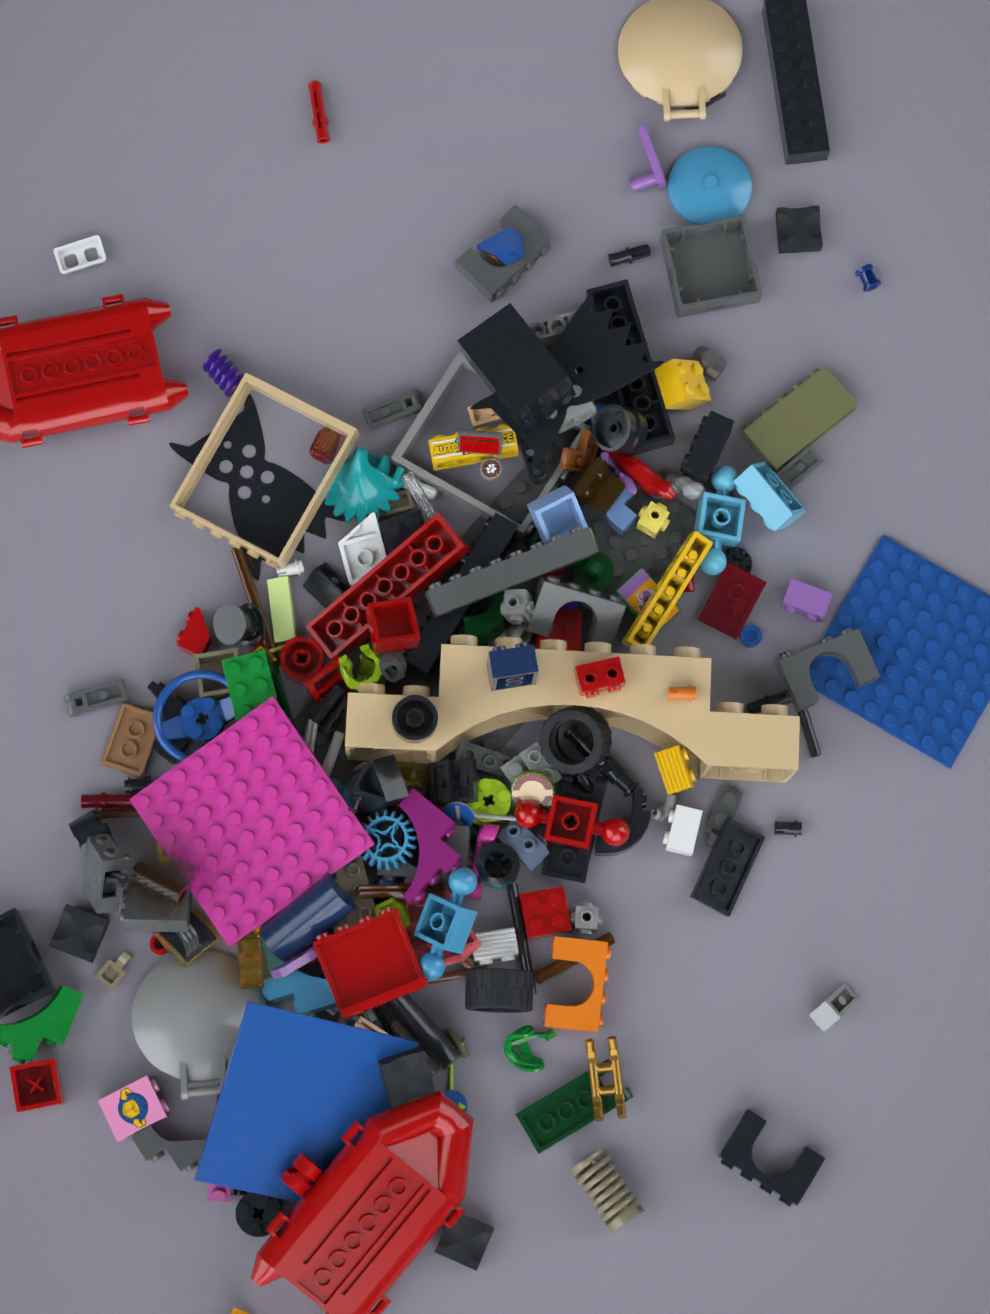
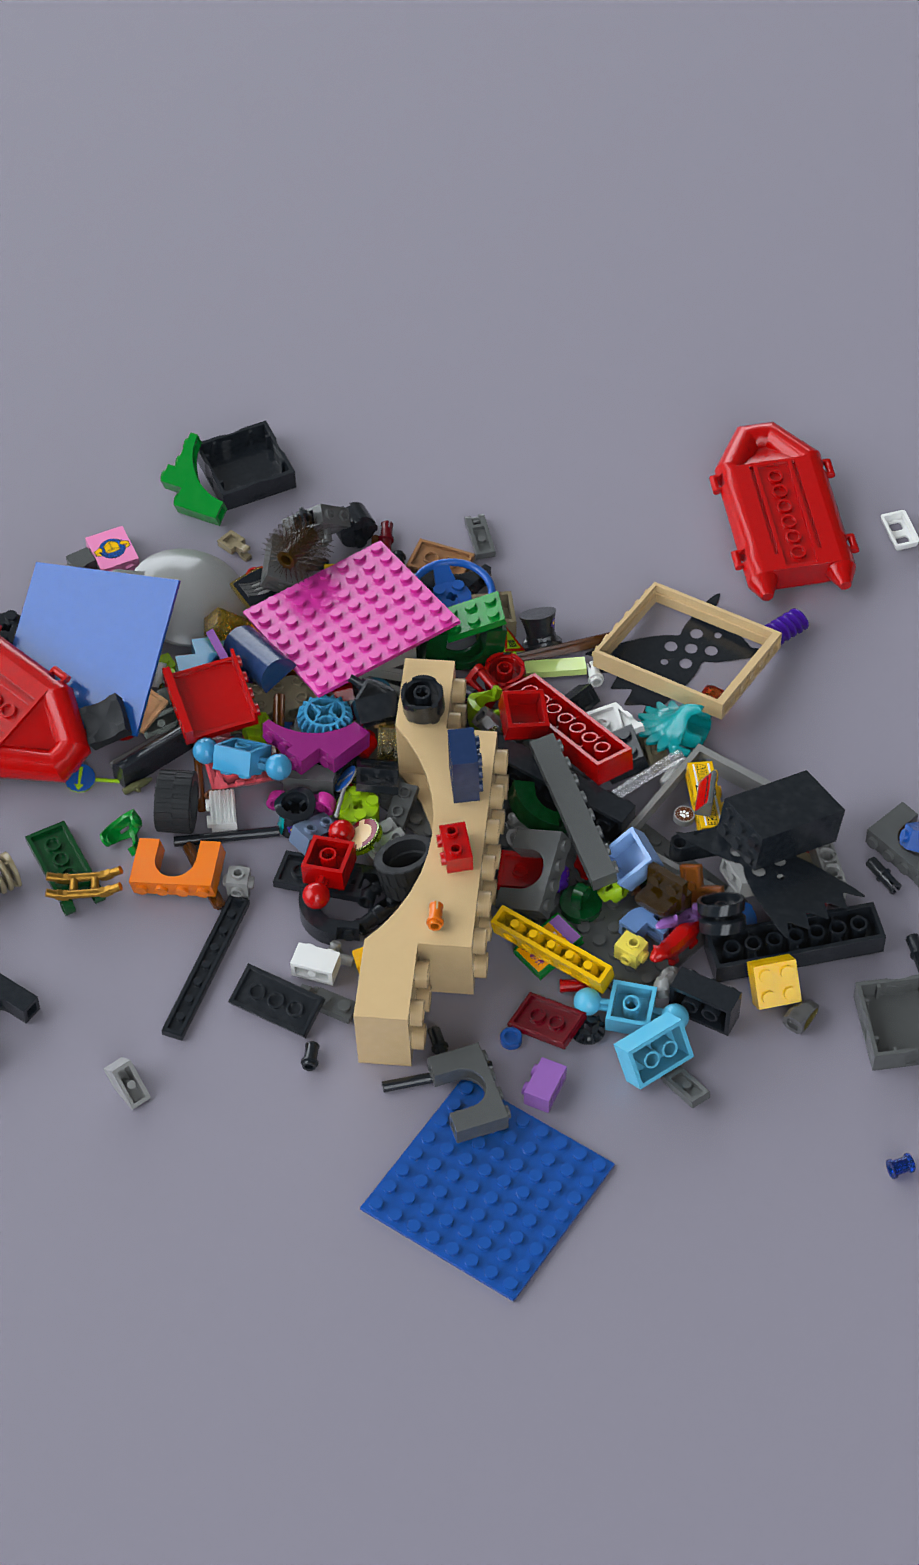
camera: 95 degrees right, 25 degrees down
red brick [9,1058,65,1112] -> none
black brick [49,904,110,963] -> none
red slope [176,607,212,656] -> none
red wheel [279,1152,323,1197] -> none
dark grey plate [362,389,424,431] -> none
light grey brick [500,589,534,625] -> none
red piece [519,886,572,940] -> none
olive brick [741,366,858,473] -> none
none -> black tile [161,894,250,1041]
none -> black axle [866,857,902,894]

